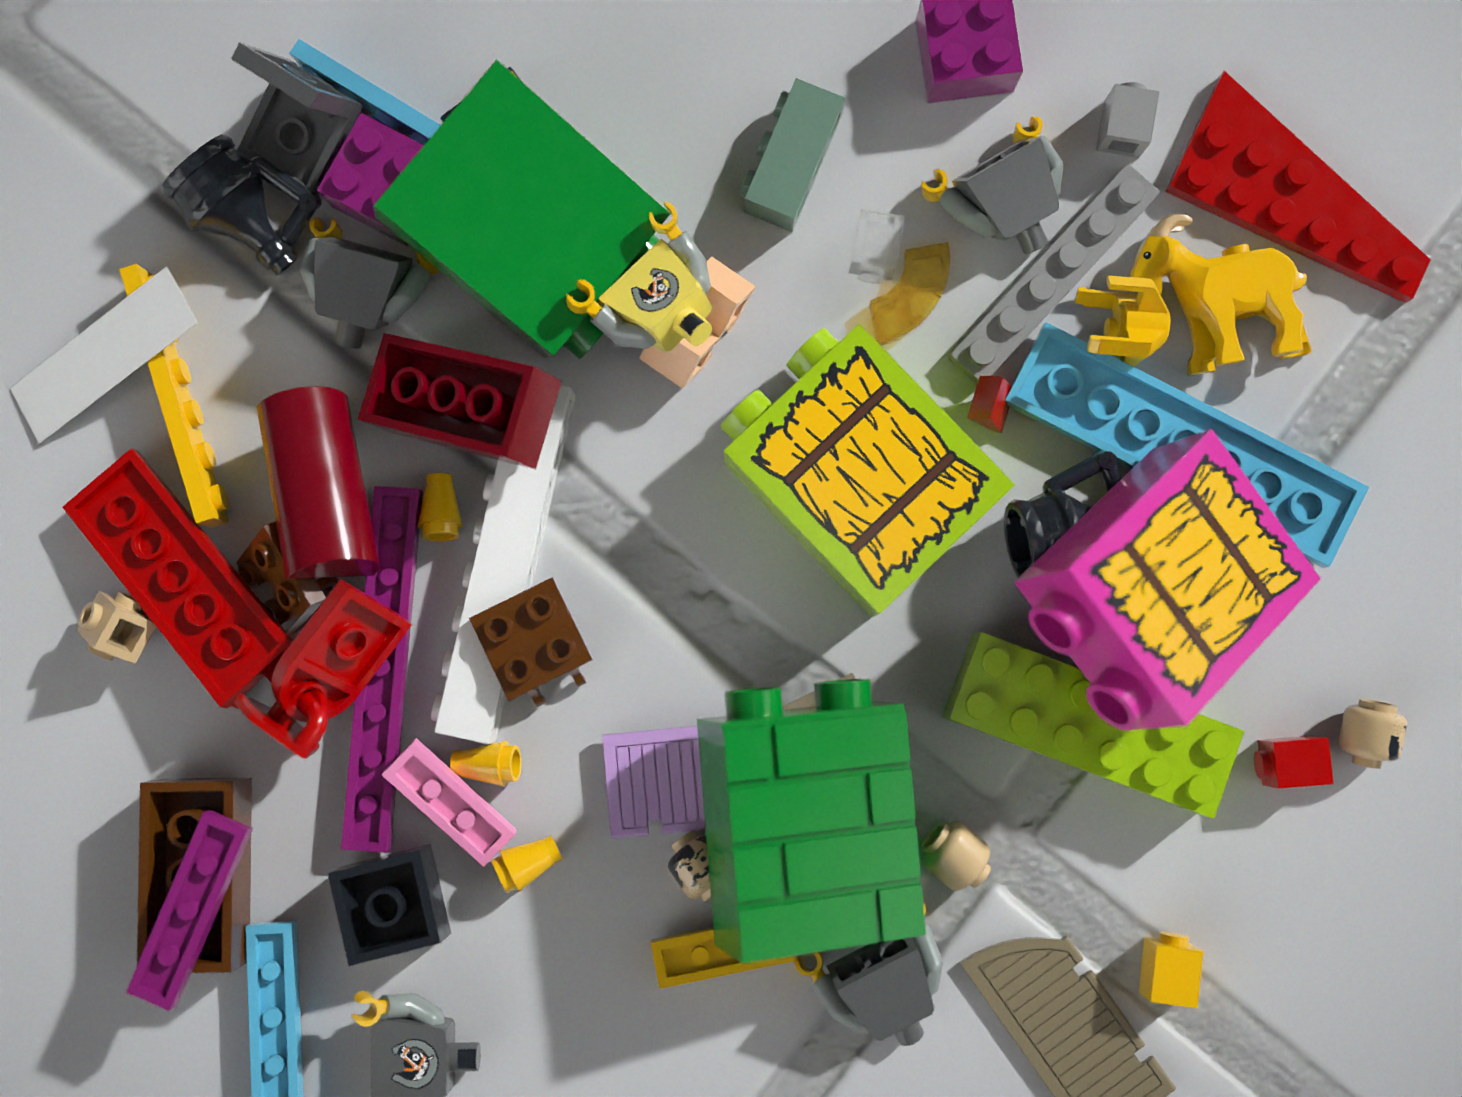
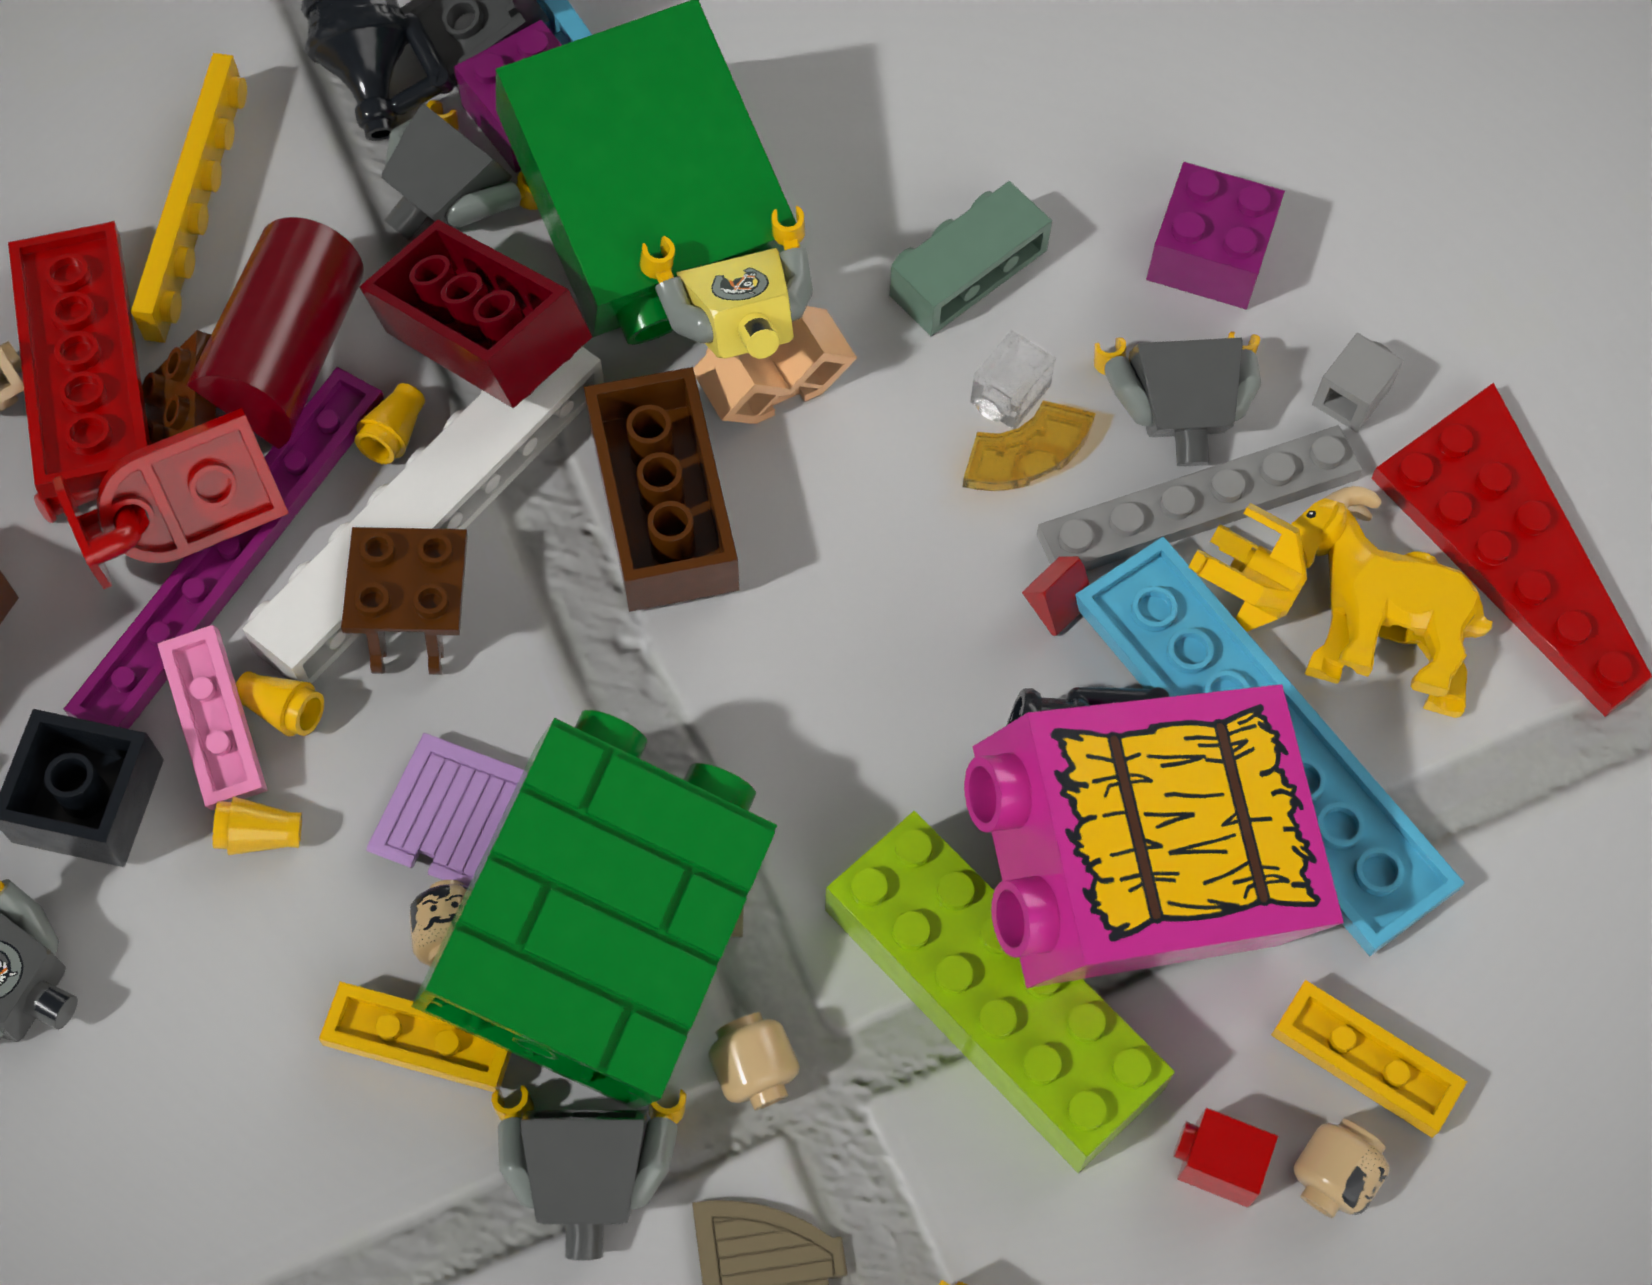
camera: 20 degrees right, 20 degrees down
white sticker [10,266,198,444] -> none
brick [720,324,1015,618] -> none
none -> reddish brown brick [584,367,739,612]
none -> yellow plate [1271,980,1468,1138]

